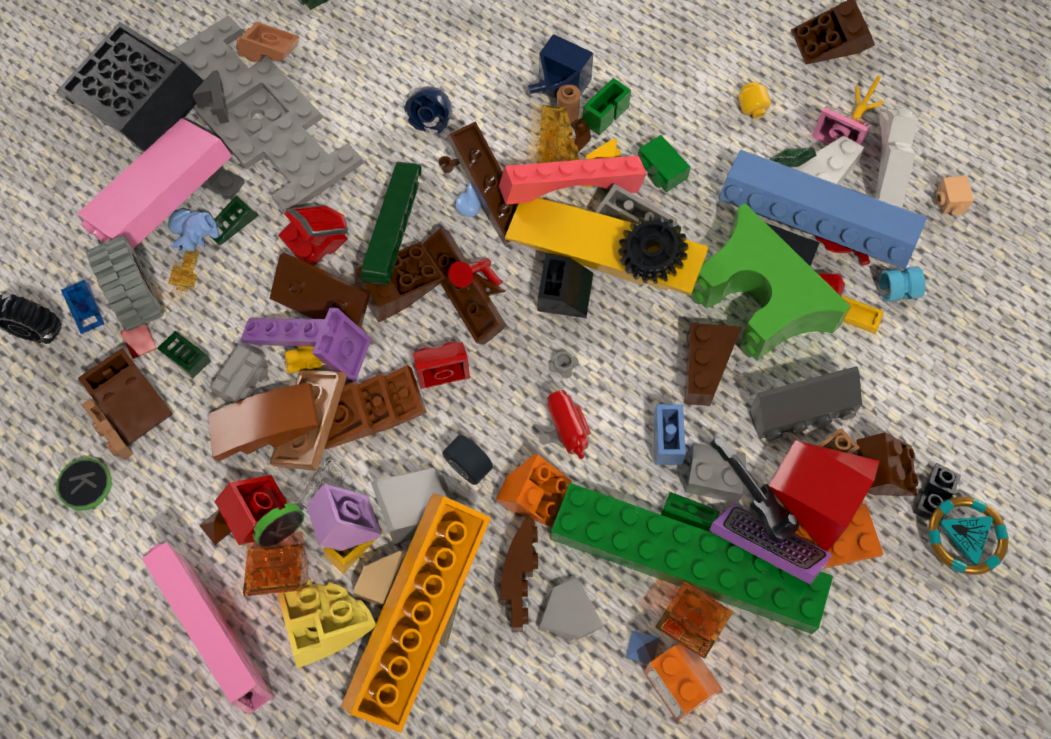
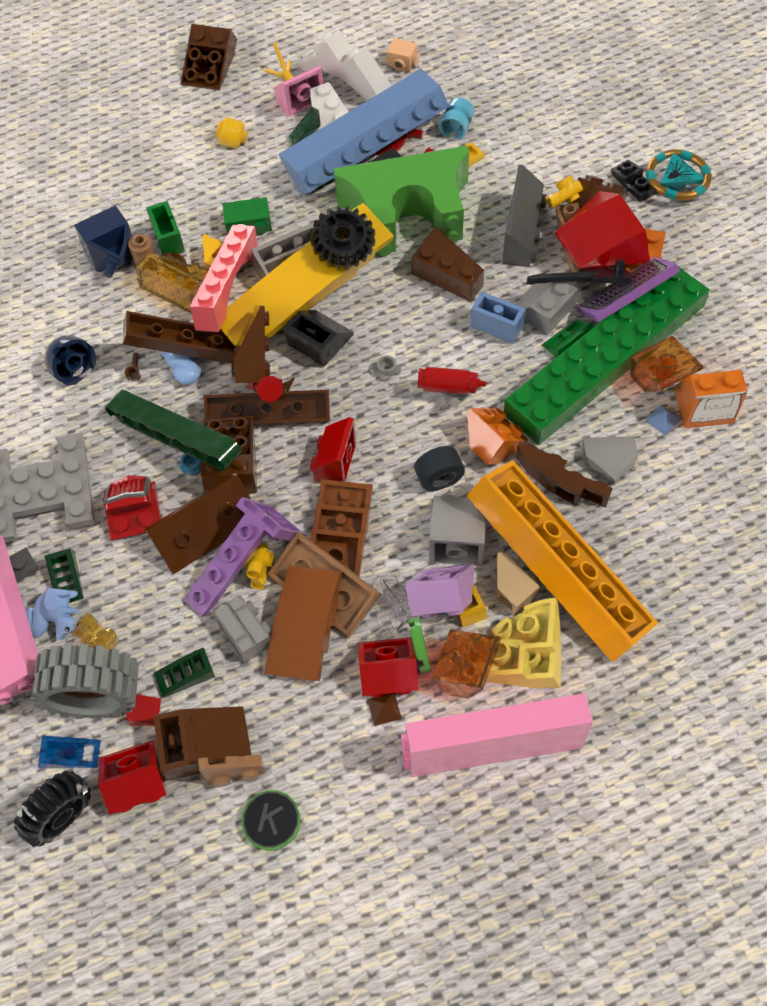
camera: 60 degrees left, 5 degrees down
none -> red slope [98,739,167,815]
none -> reddish brown slope [231,305,270,383]
none -> yellow plate [545,175,583,209]

